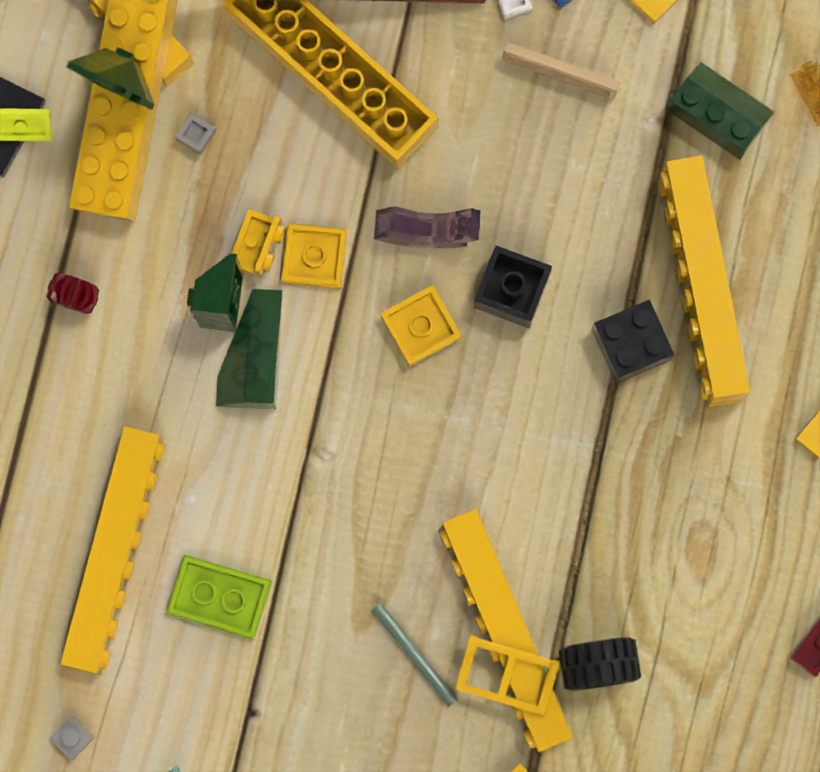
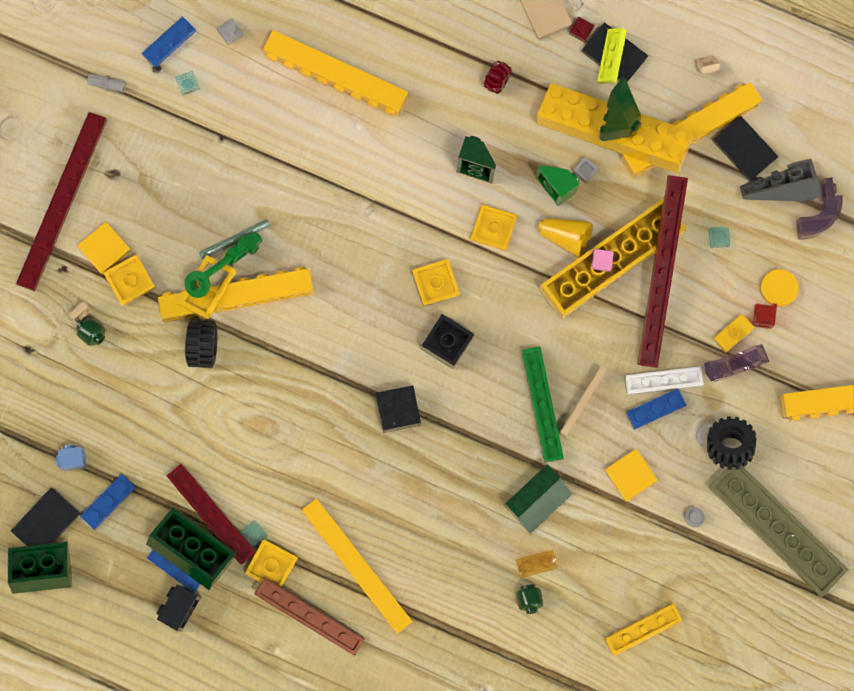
camera: 90 degrees right, 0 degrees up
lime tile [166,555,273,640] -> none
clear green wedge [216,289,283,409] -> none
yellow bracket [231,209,285,278] -> none
arch [374,206,481,248] -> none
yellow brick [658,155,751,408] -> none
none -> green piece [185,232,262,298]
none -> green plate [521,346,564,463]
none -> green slope [535,165,580,206]
none -> yellow cone [538,218,593,258]
none -> bright pink tile [592,249,614,272]

